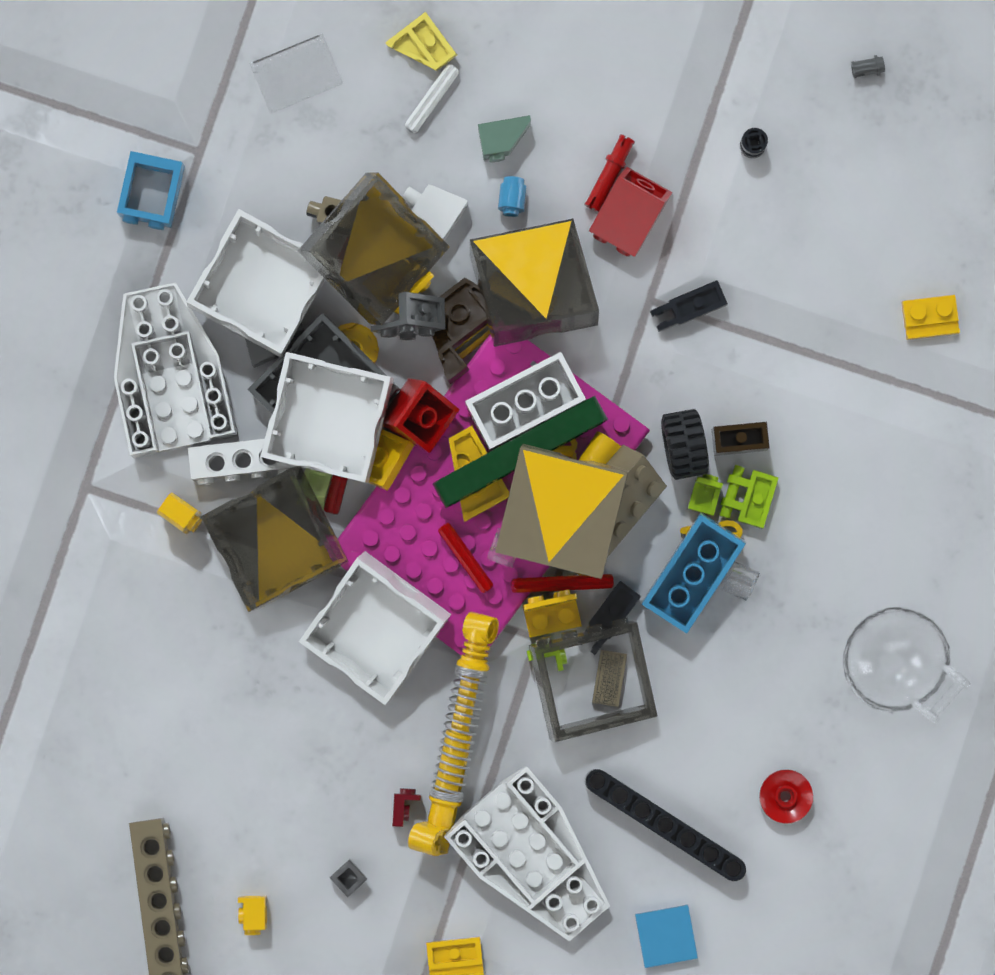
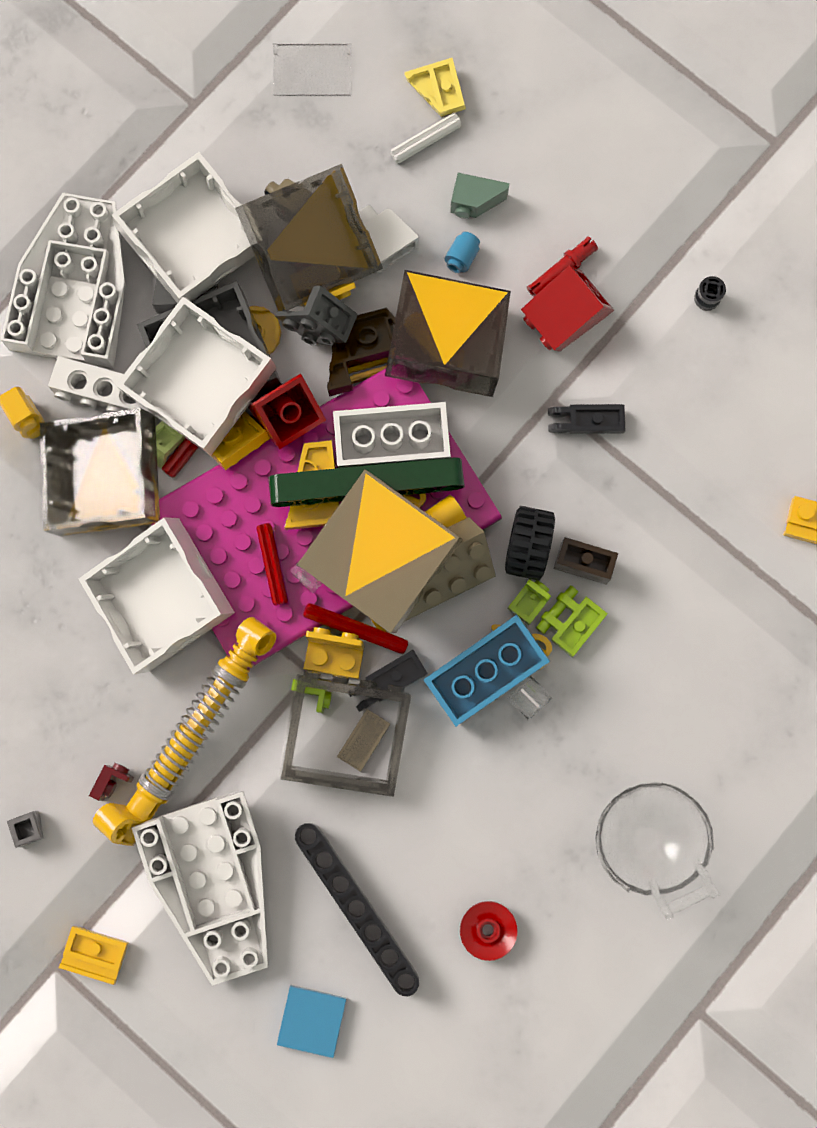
camera: 25 degrees right, 5 degrees down
dark azure window [117,151,185,230] -> none

